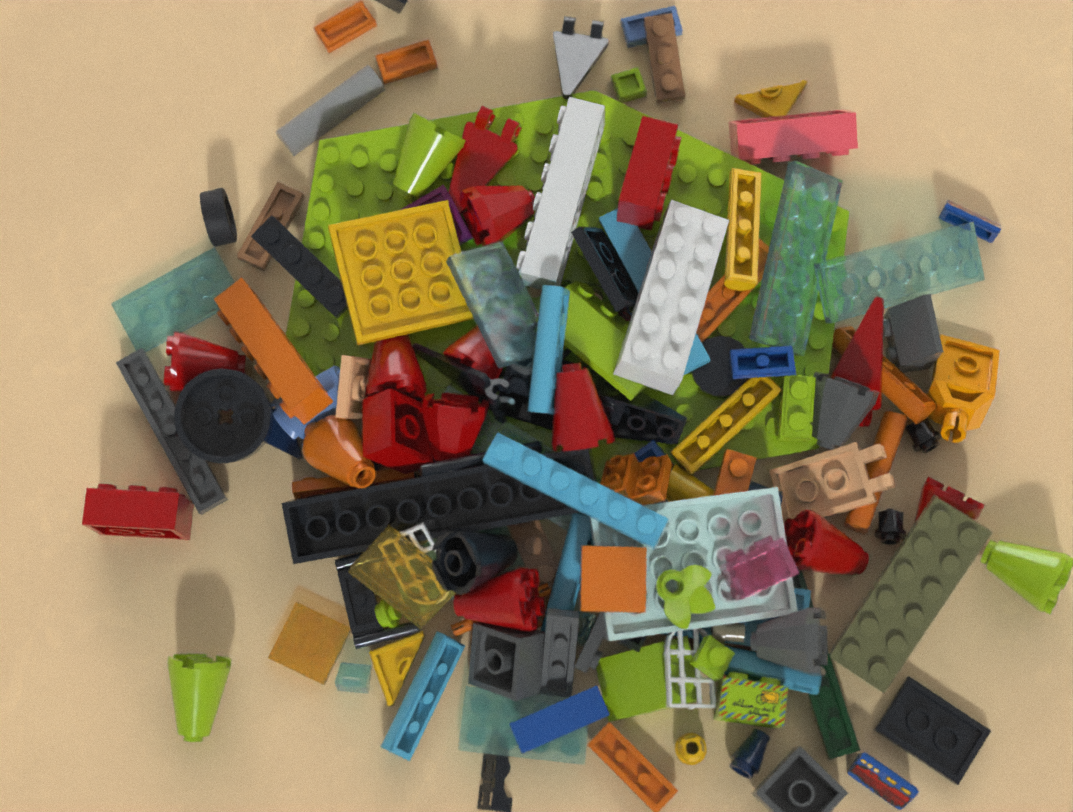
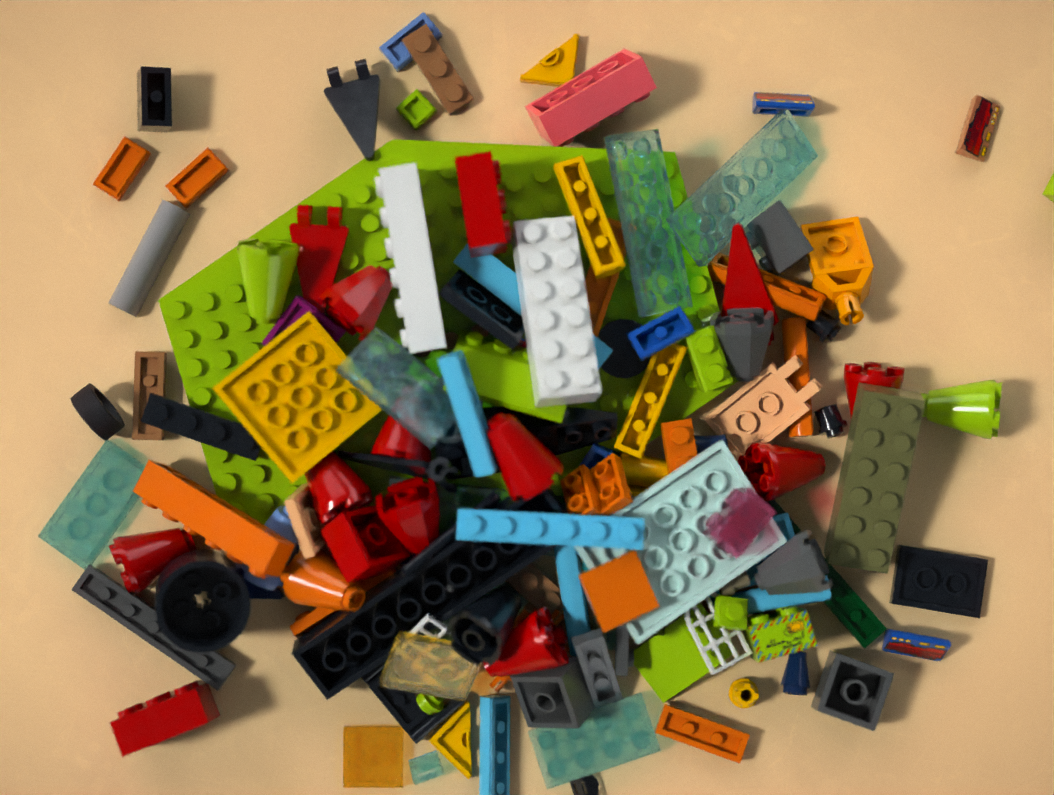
camera: 30 degrees left, 10 degrees up
blue tile [509,685,610,754] -> none
lime plate [656,565,716,629] -> none

